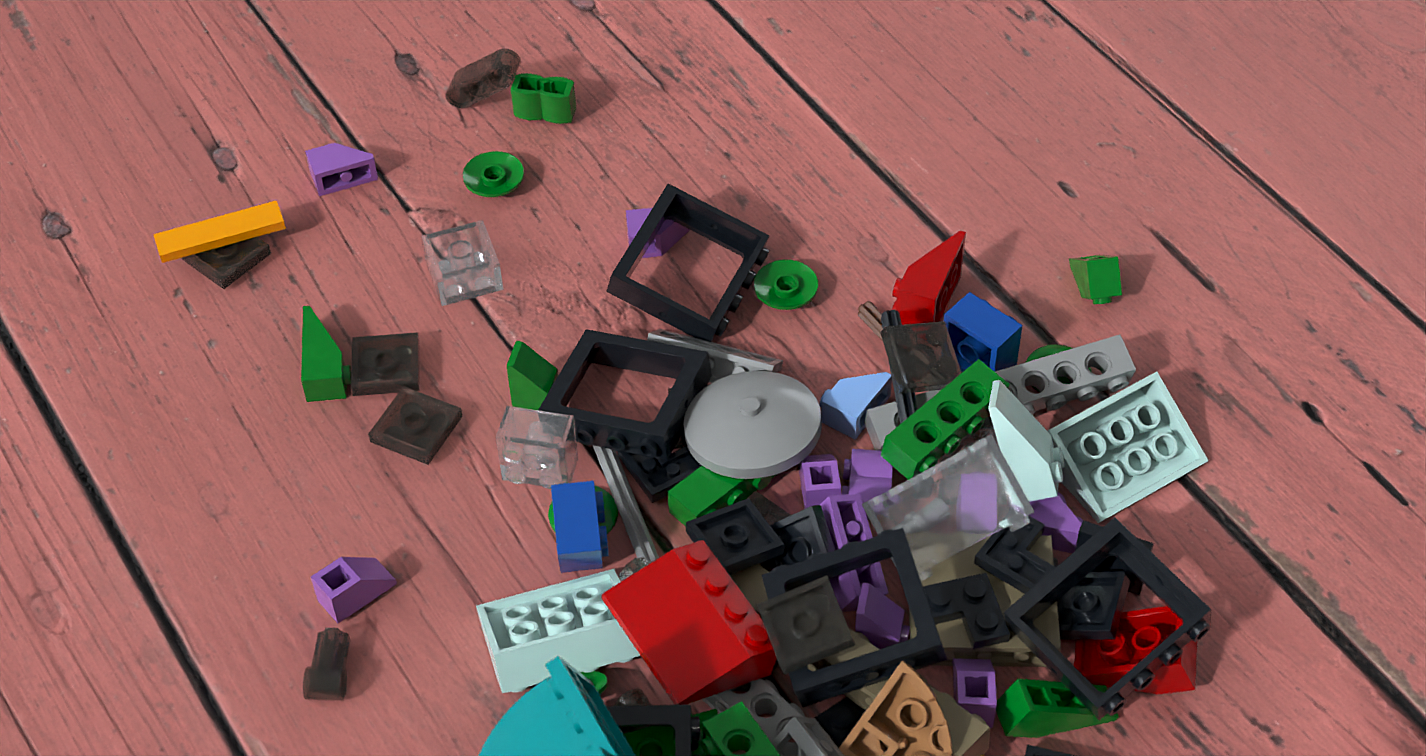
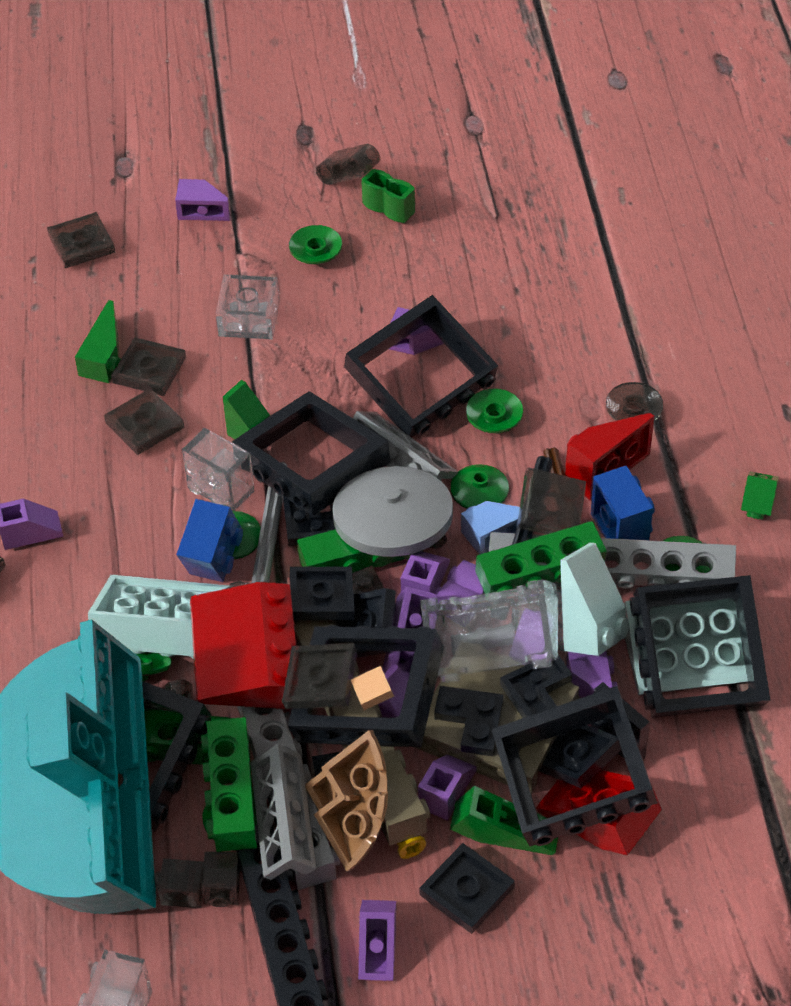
camera: 25 degrees right, 0 degrees up
light orange tile [153,200,286,263] -> none
none -> light nougat tile [351,666,394,711]
none -> green dish [451,464,509,509]
none -> clear smoke dish [606,382,663,421]
none -> black piece [630,575,771,718]

